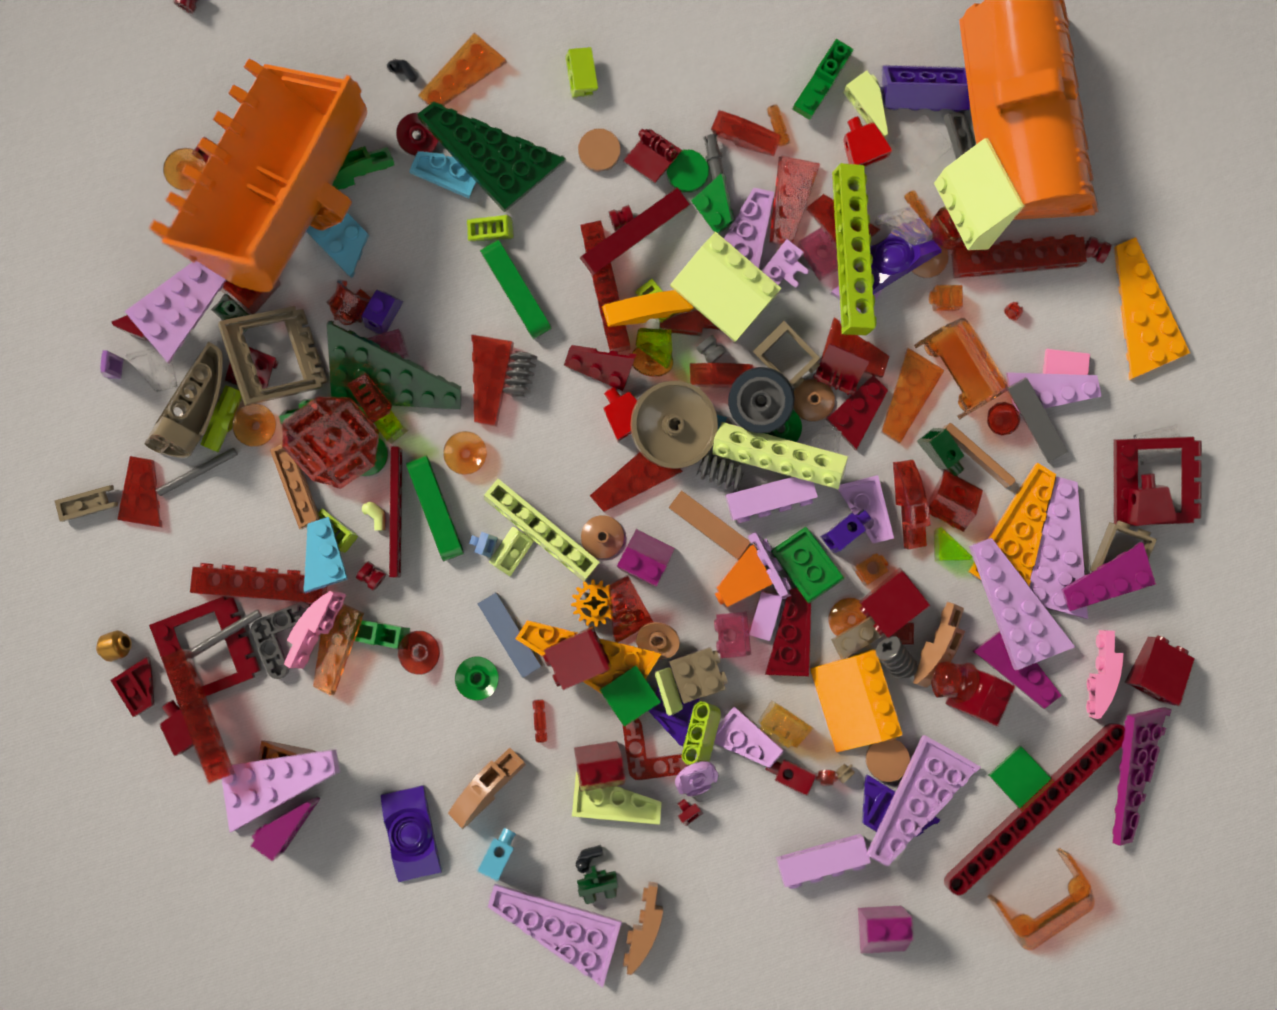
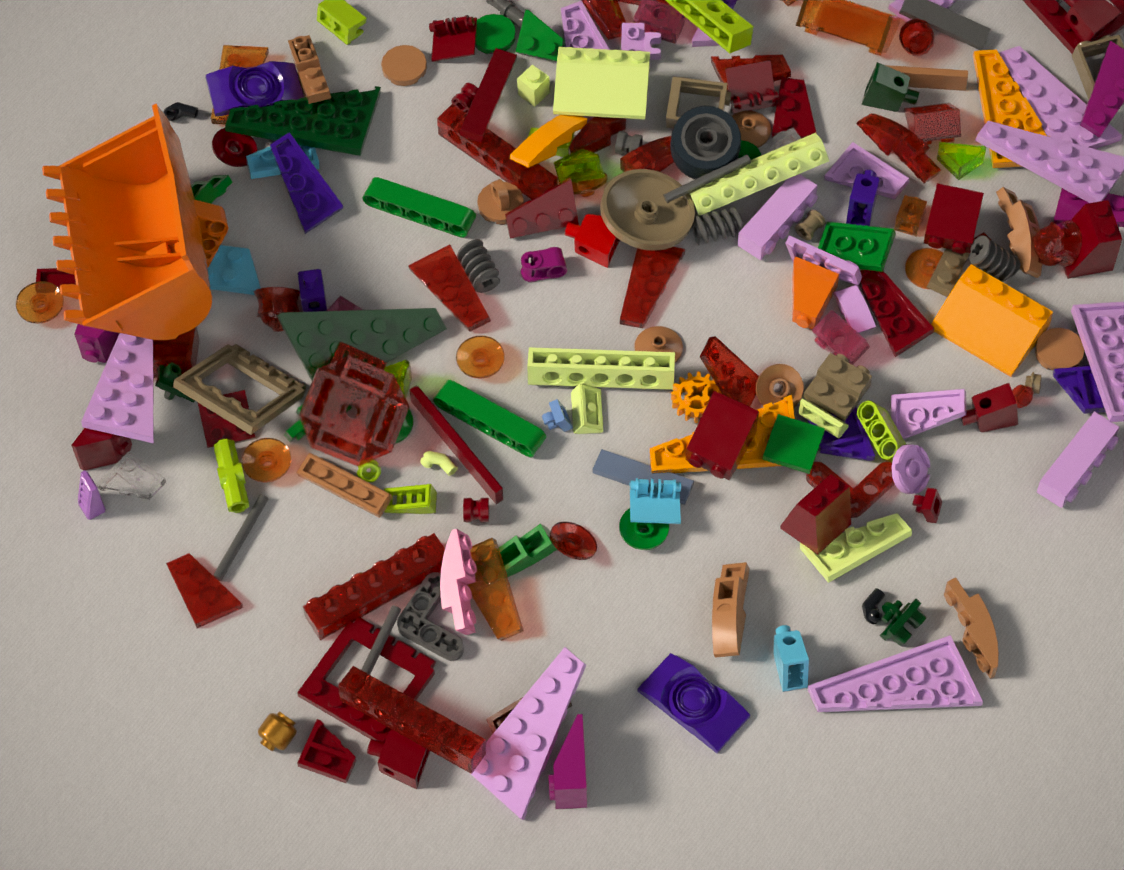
camera: 30 degrees left, 25 degrees down
dark tan hinge [55,485,119,522] -> none
dark tan panel [144,342,223,458] -> none
medium azure wing [304,517,348,593] -> none
lime slope [467,215,514,242] -> none
clear red axle [532,699,547,743] -> none
magenta slope [617,529,675,587] -> none
medium nougat tile [669,490,751,560] -> none
clear yellow slope [758,700,813,748] -> none
clear orange wing [881,348,945,443] -> none
none -> dark purple slope [205,61,304,117]
none -> dark purple wing [270,132,343,234]
none -> medium nougat slope [288,35,331,104]
none -> lime plate [357,459,381,482]
none -> medium nougat tile [477,179,524,225]
none -> yellowish green brick [517,65,550,107]
none -> magenta piece [521,247,568,282]
none -> medium azure hinge [629,478,681,524]
none -> dark grey bar [663,155,751,203]
none -> dark tan bush [795,210,826,241]

